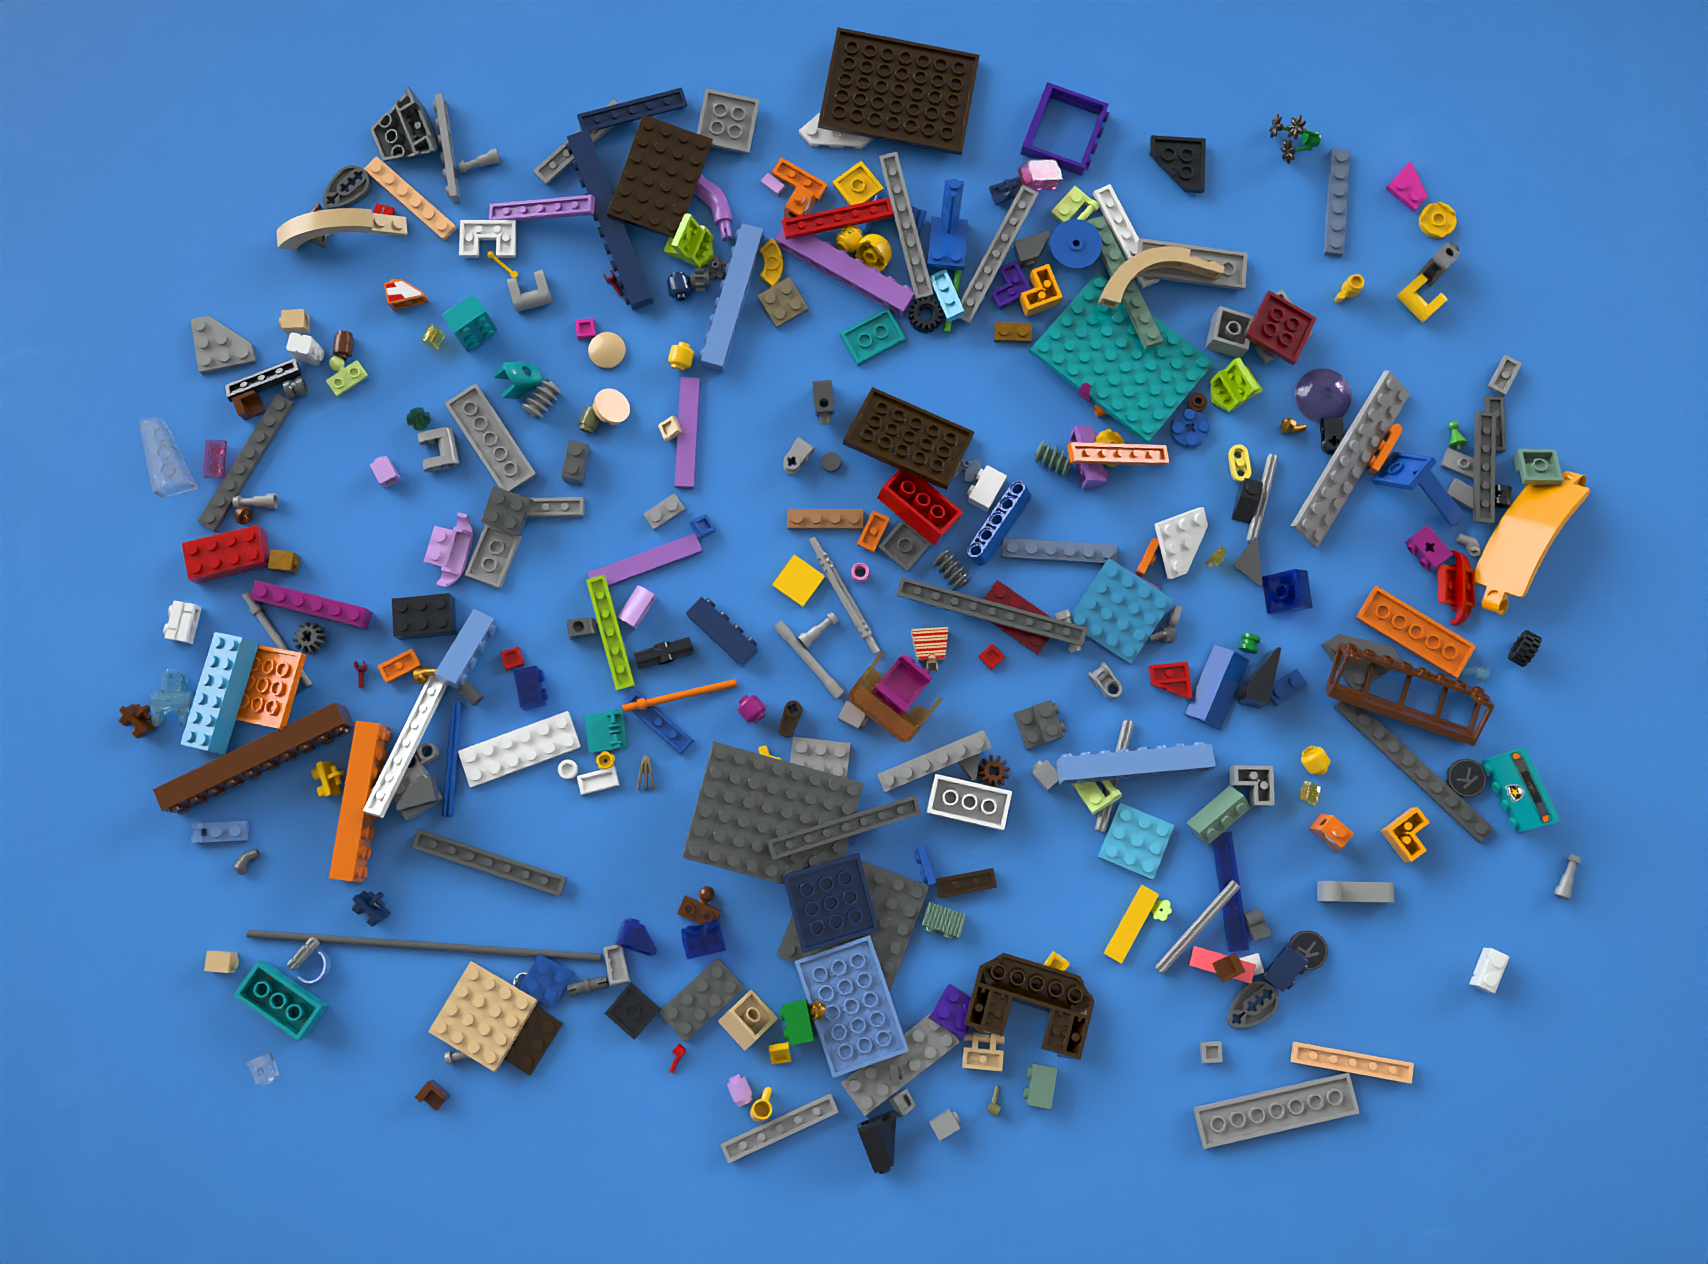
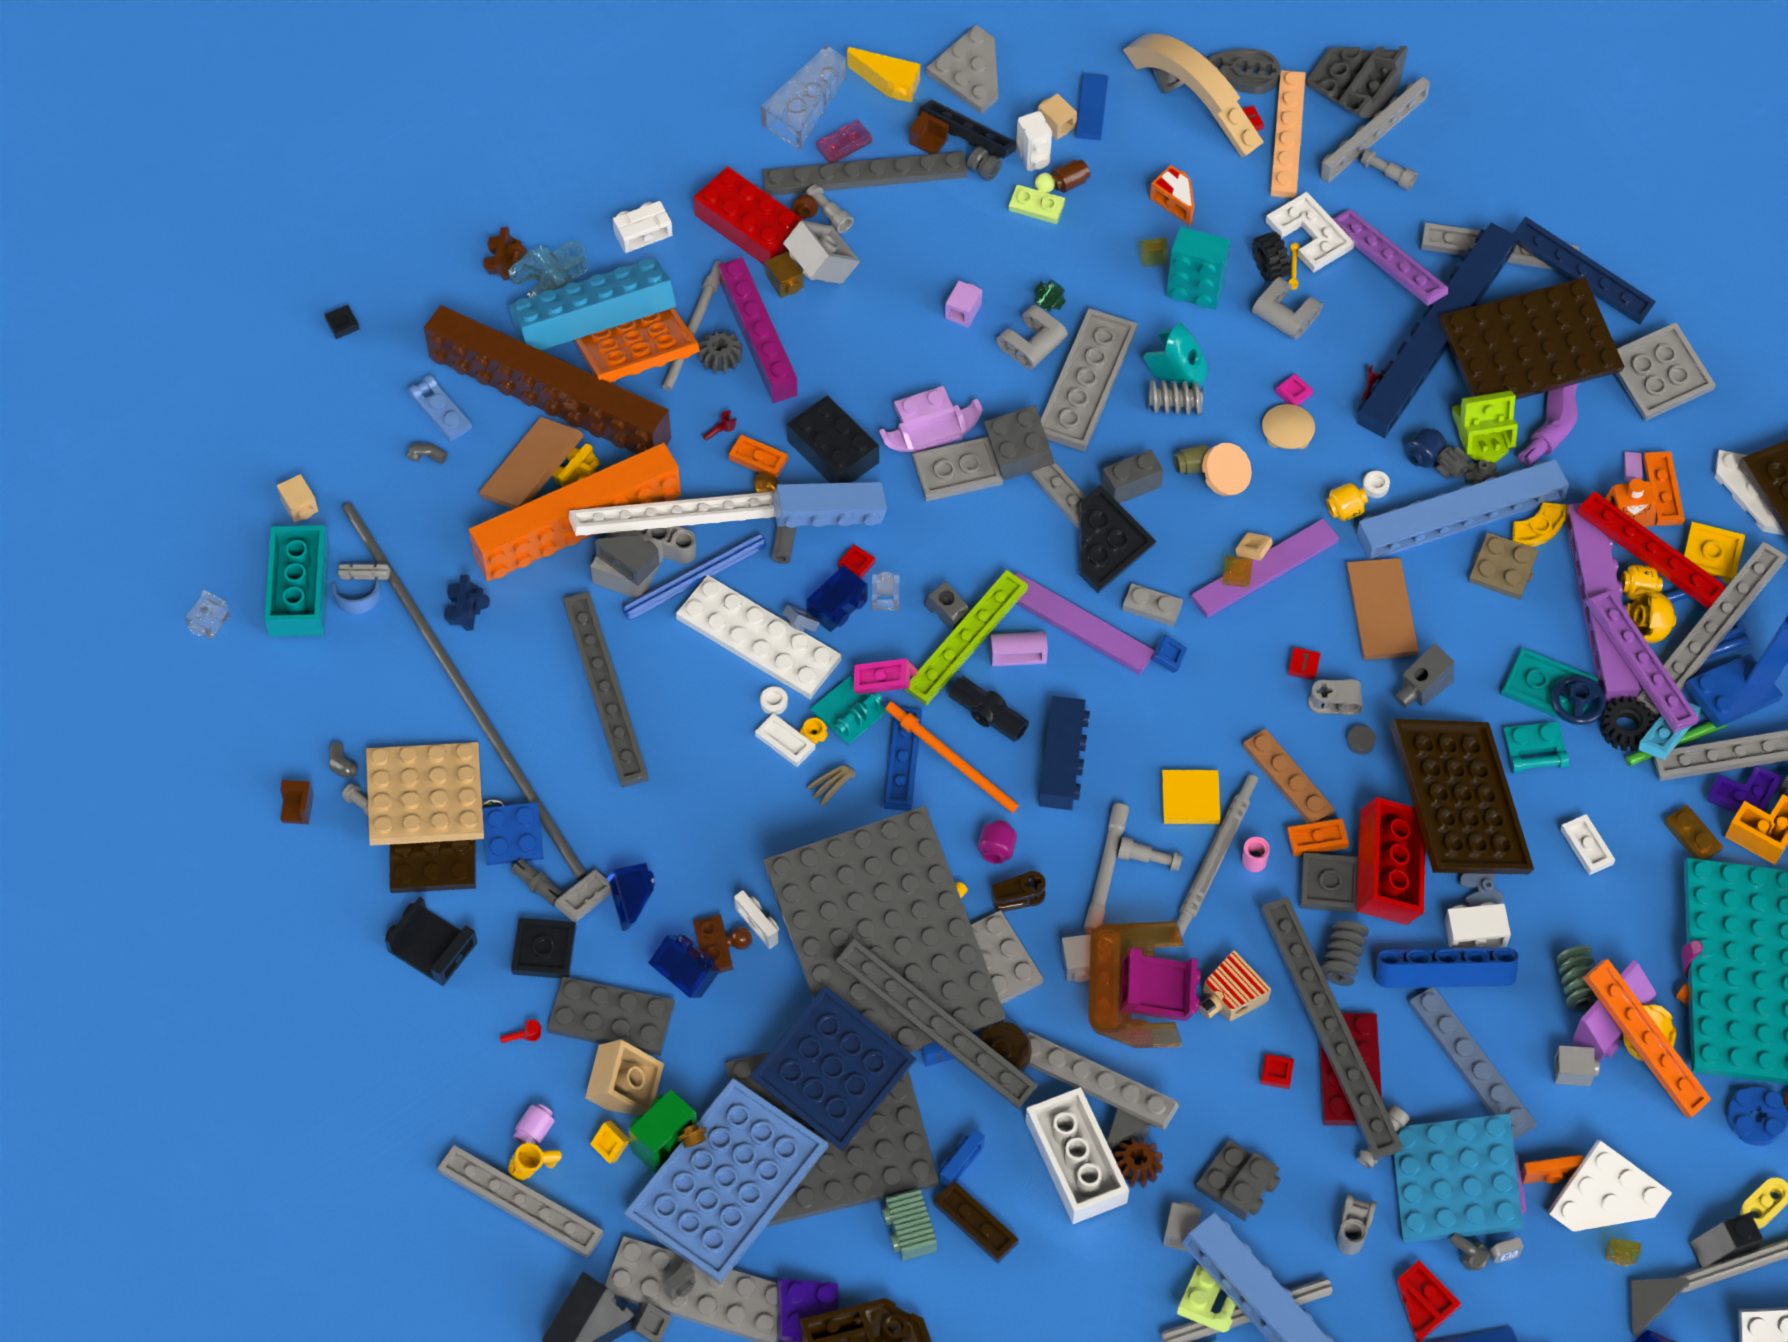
camera: 55 degrees right, 20 degrees down
none -> black plate [324,305,360,339]
none -> dark grey arm [329,743,358,778]
none -> black panel [385,897,477,986]
none -> medium nougat tile [479,417,584,509]
none -> white plate [734,890,779,949]
none -> sand blue plate [782,604,820,632]
none -> light grey brick [783,220,860,284]
none -> yellow slope [847,47,920,103]
none -> dark pink panel [854,658,917,694]
none -> clear brick [872,572,899,610]
none -> dark brown tile [978,1022,1032,1073]
none -> blue tile [1076,73,1108,140]
none -> black plate [1079,485,1156,593]
none -> clear yellow plate [1222,556,1253,588]
none -> black tyre [1252,231,1291,282]
none -> red tile [1288,647,1321,681]
none -> medium nougat tile [1346,558,1419,661]
none -> white tile [1362,471,1390,498]
none -> teal plate [1502,722,1569,774]
none -> dark blue piece [1551,676,1607,725]
none -> light grey brick [1554,1046,1600,1086]
none -> white plate [1560,814,1615,875]
none -> medium lavender tile [1586,589,1699,733]

